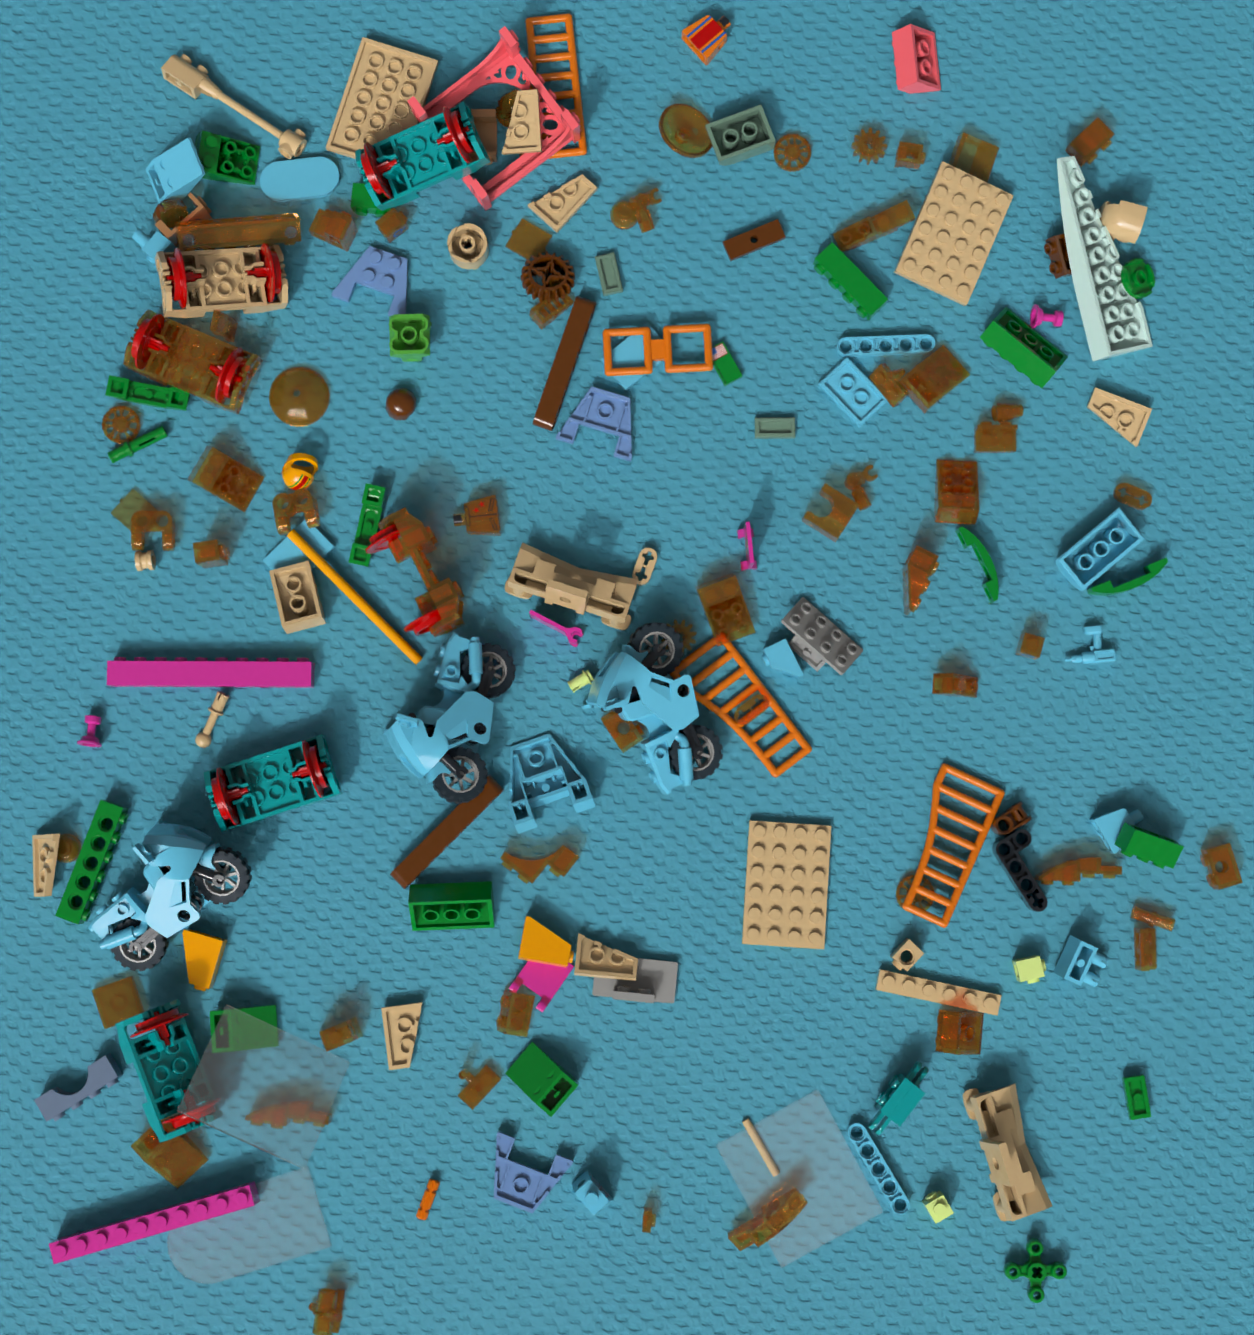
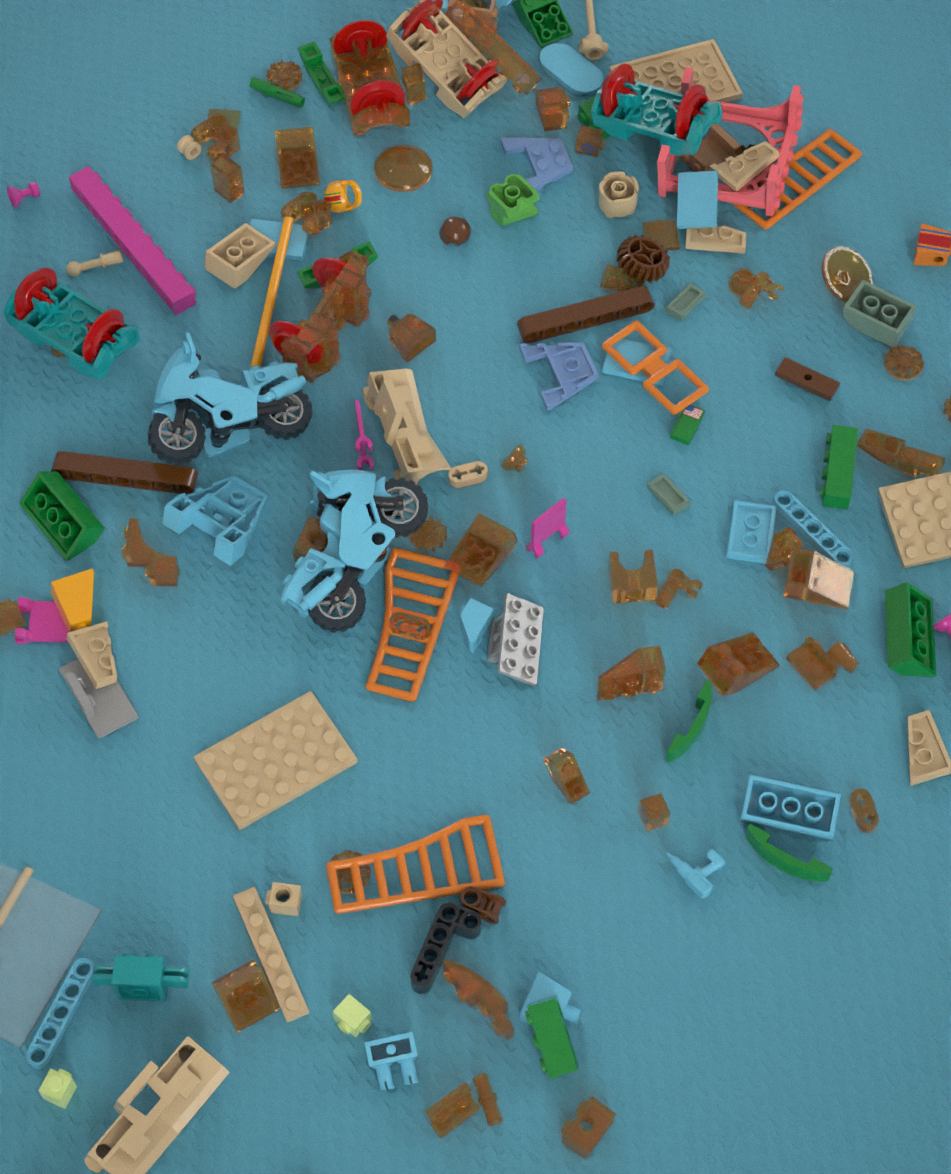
camera: 50 degrees right, 25 degrees down
none -> clear orange piece [501,443,529,472]
none -> medium azure tile [677,171,718,229]

